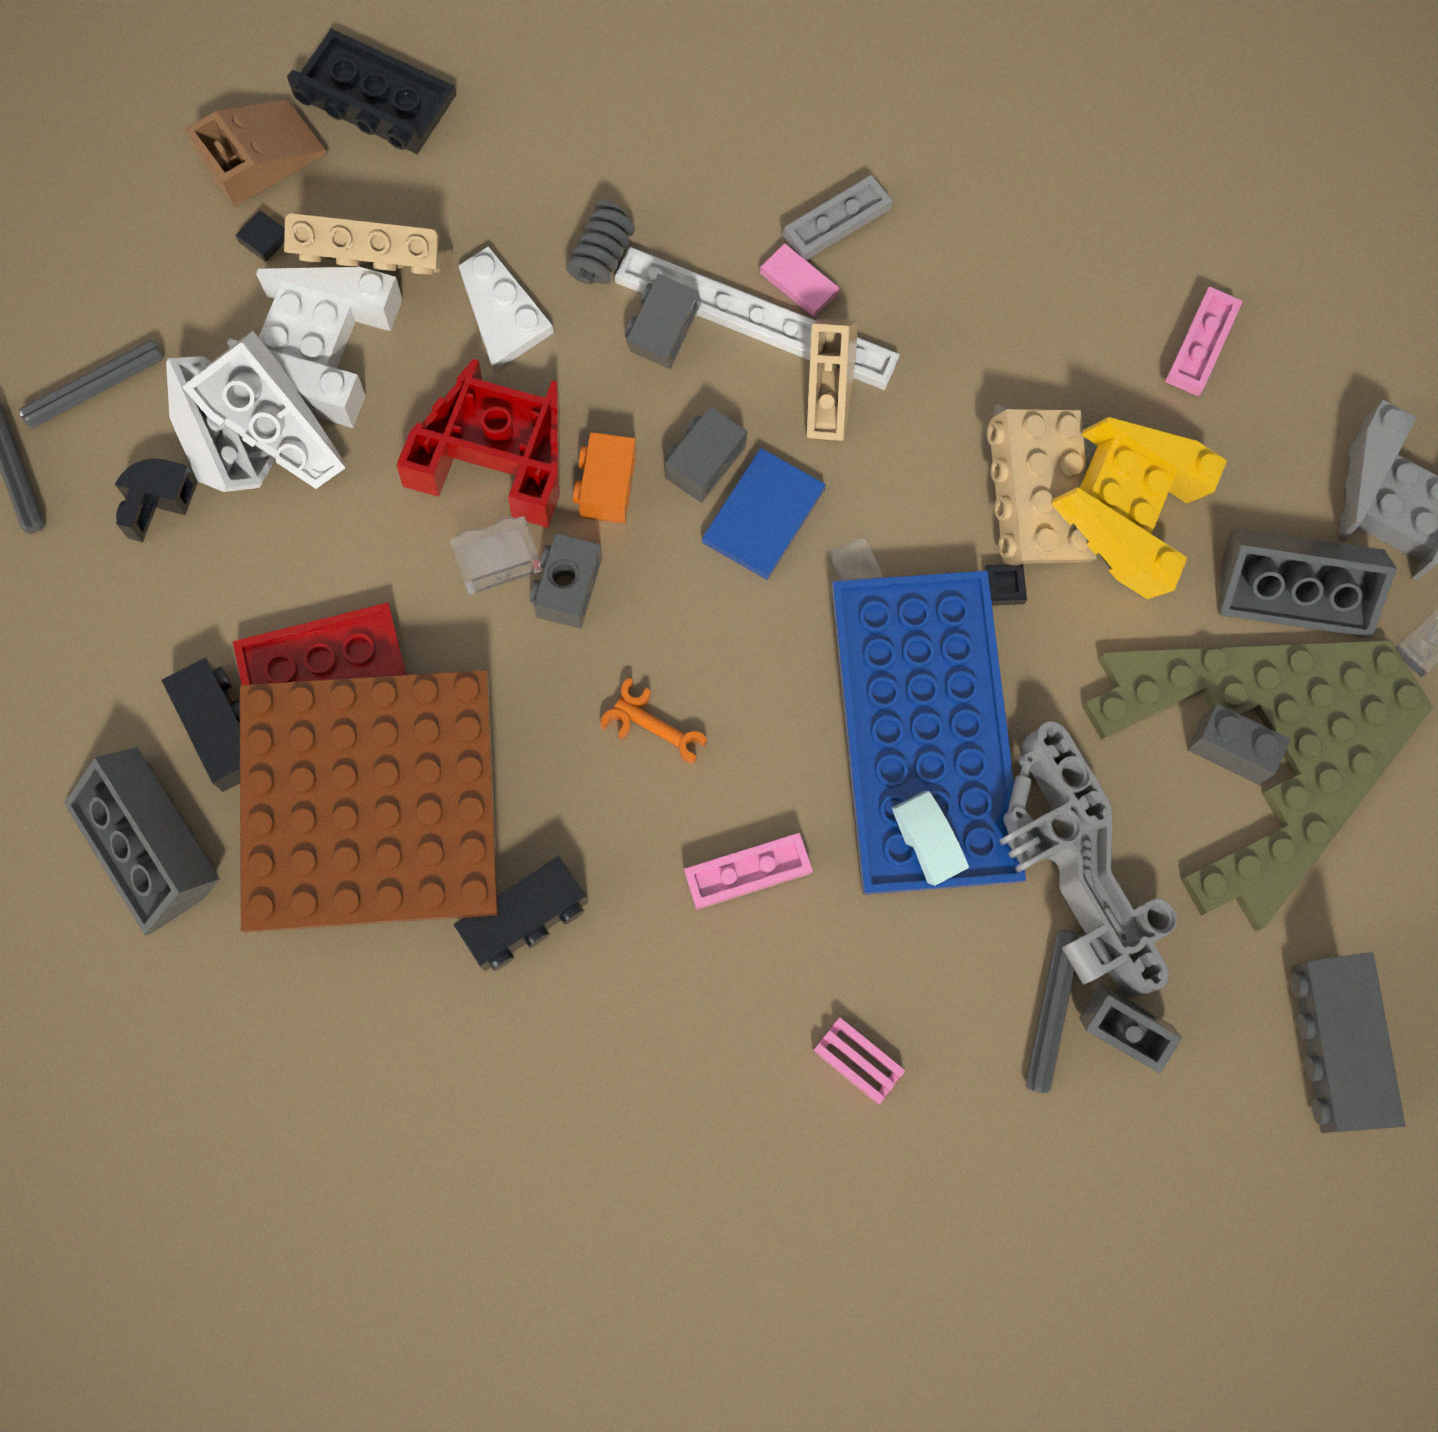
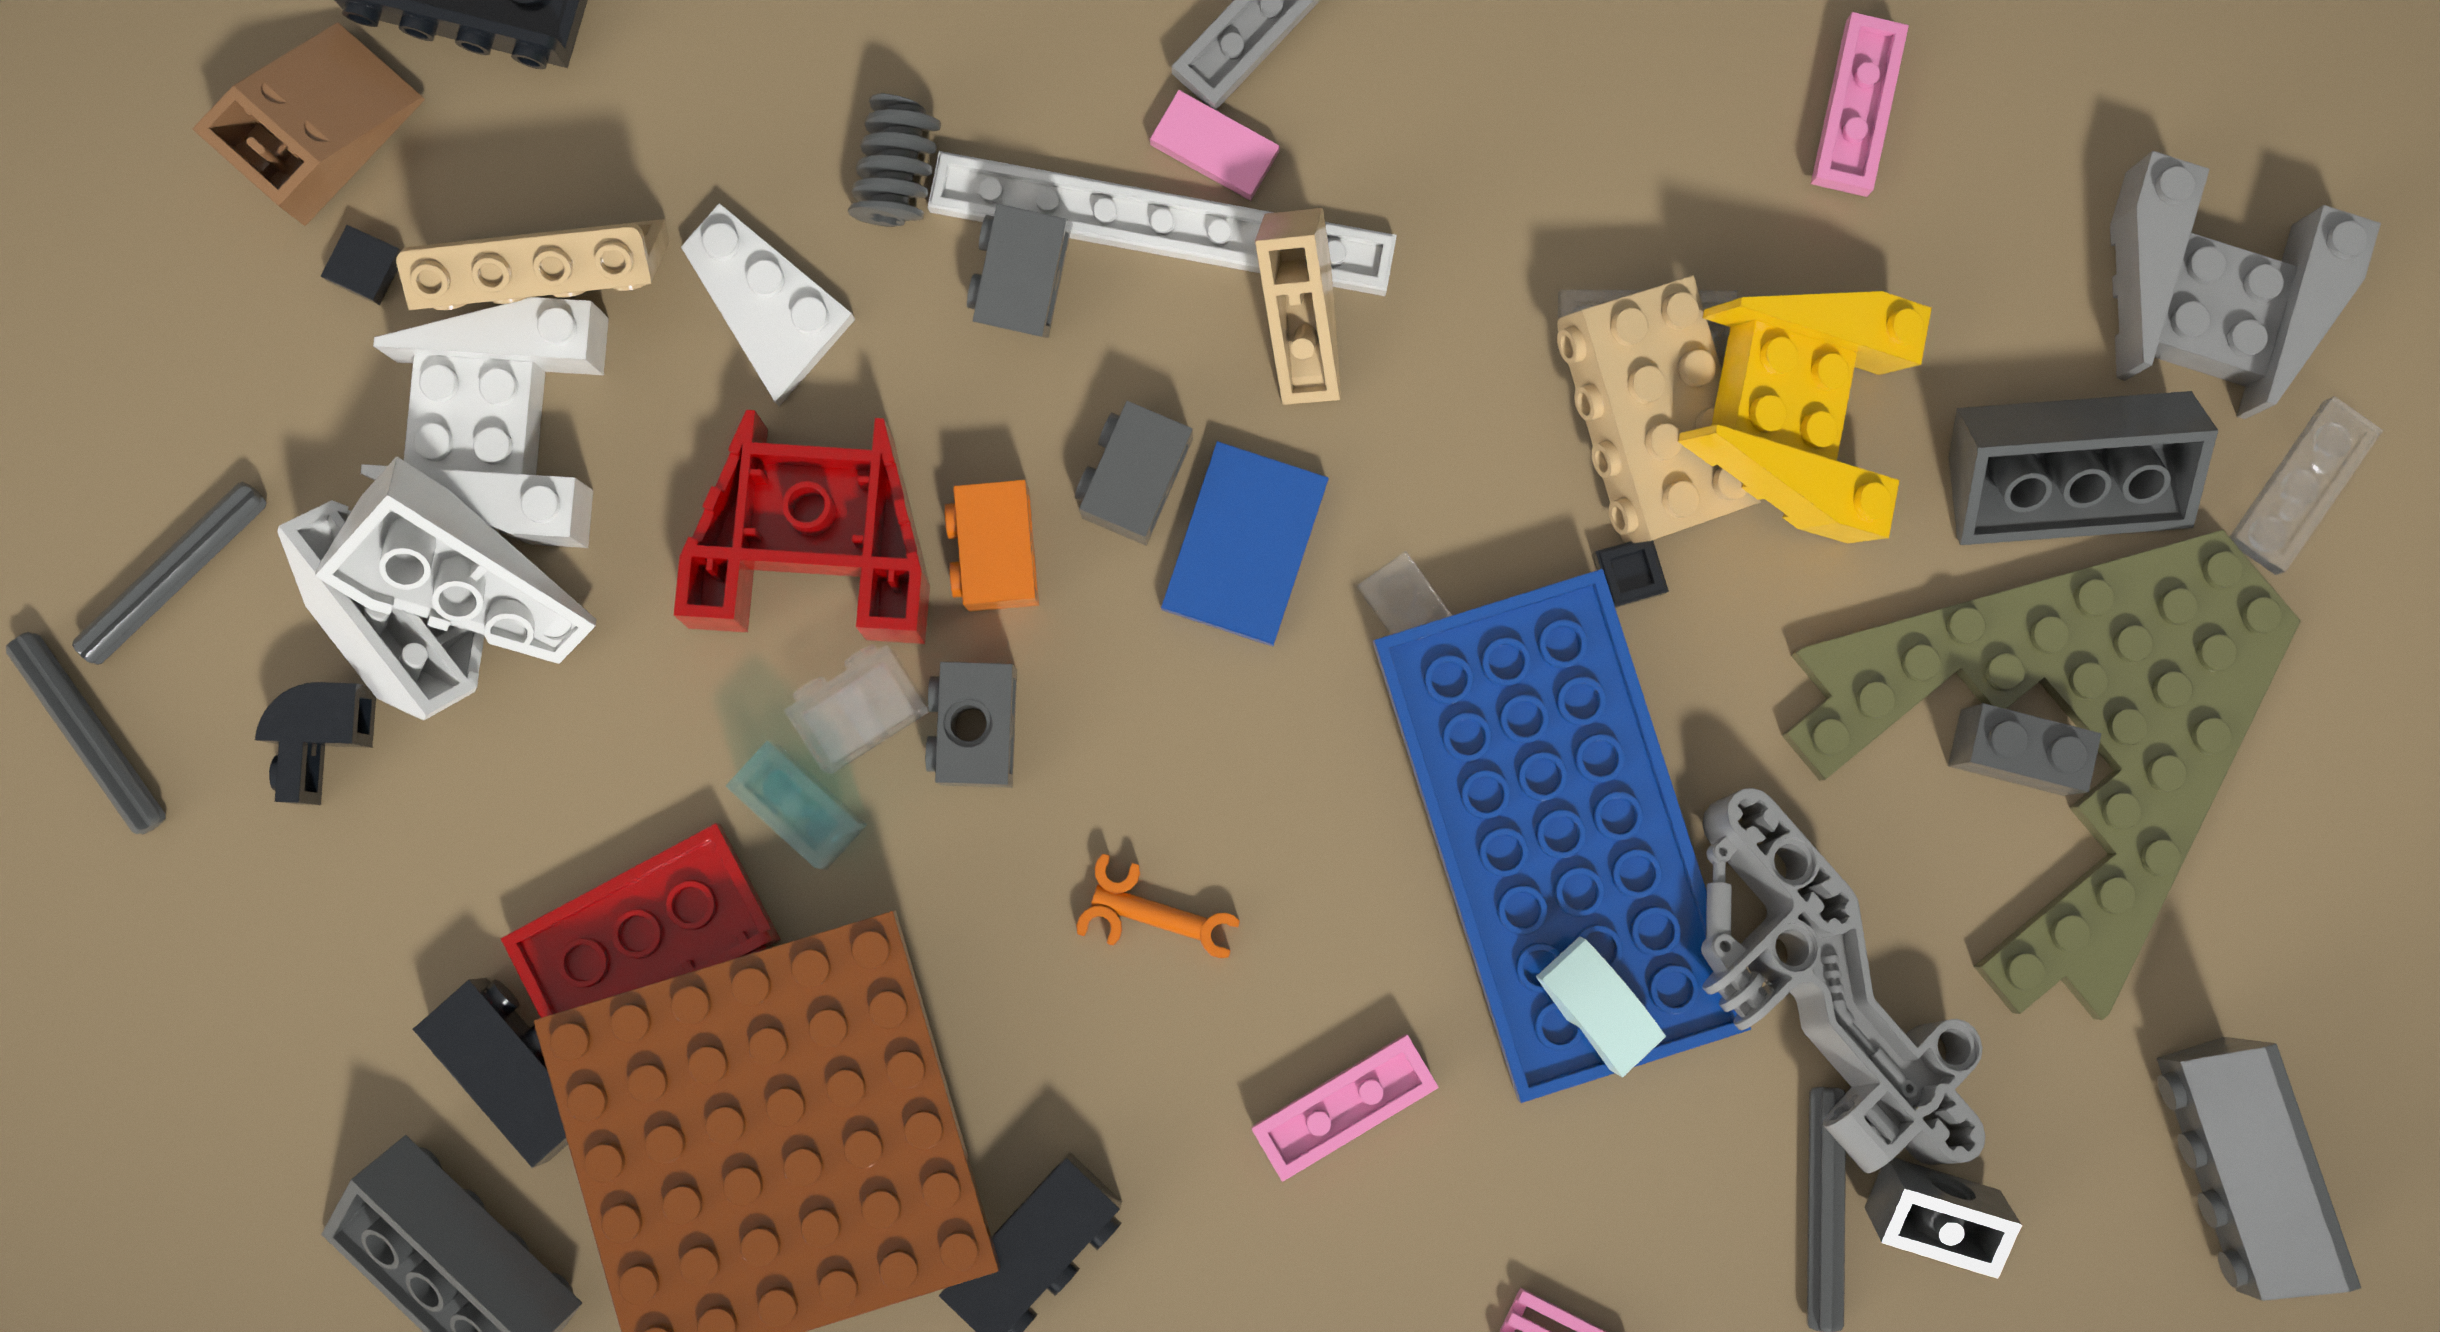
camera: 10 degrees left, 10 degrees up
none -> clear light blue brick [726,741,867,870]

